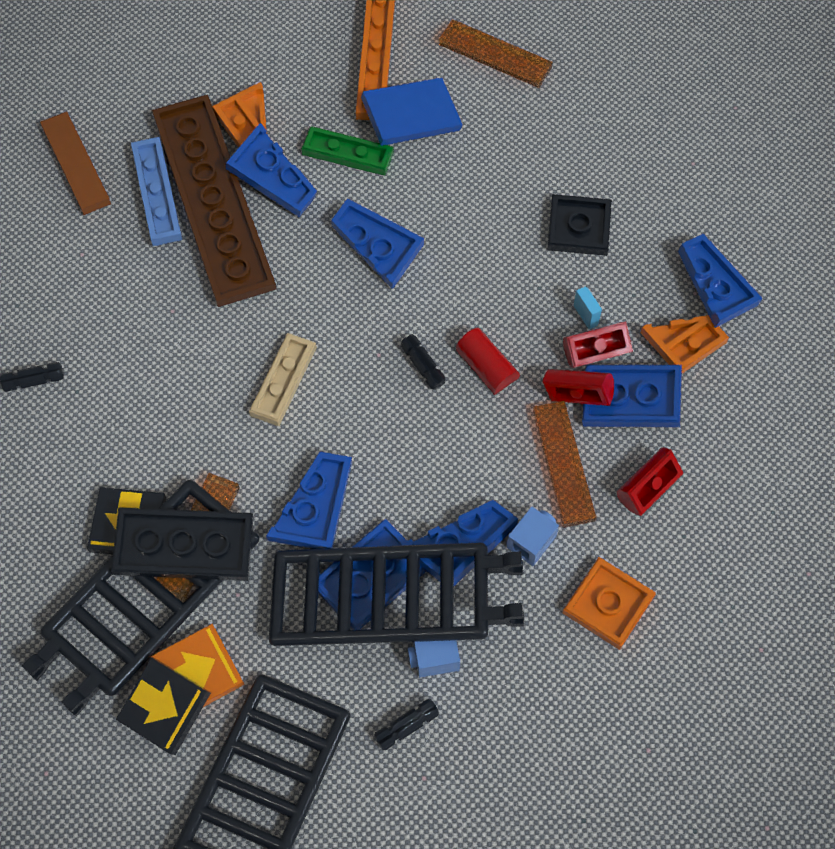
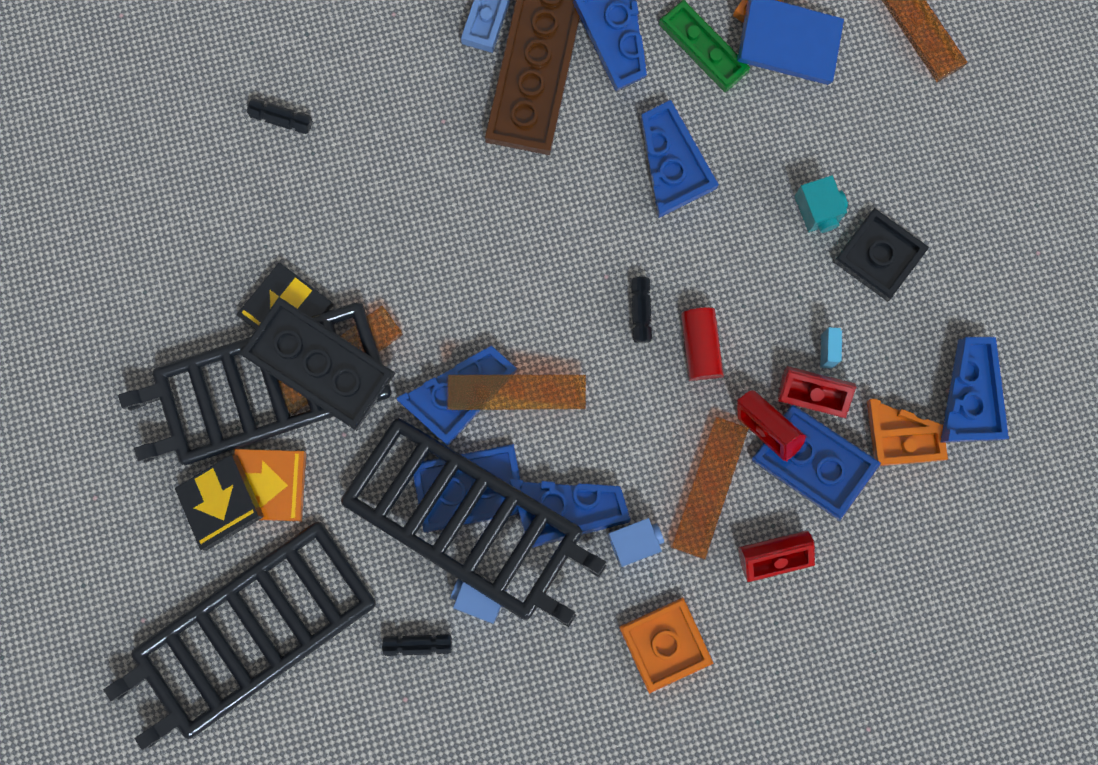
camera: 30 degrees right, 15 degrees up
tan tile [249,333,317,426] -> none
none -> clear orange tile [447,375,586,410]
none -> teal brick [794,175,848,233]

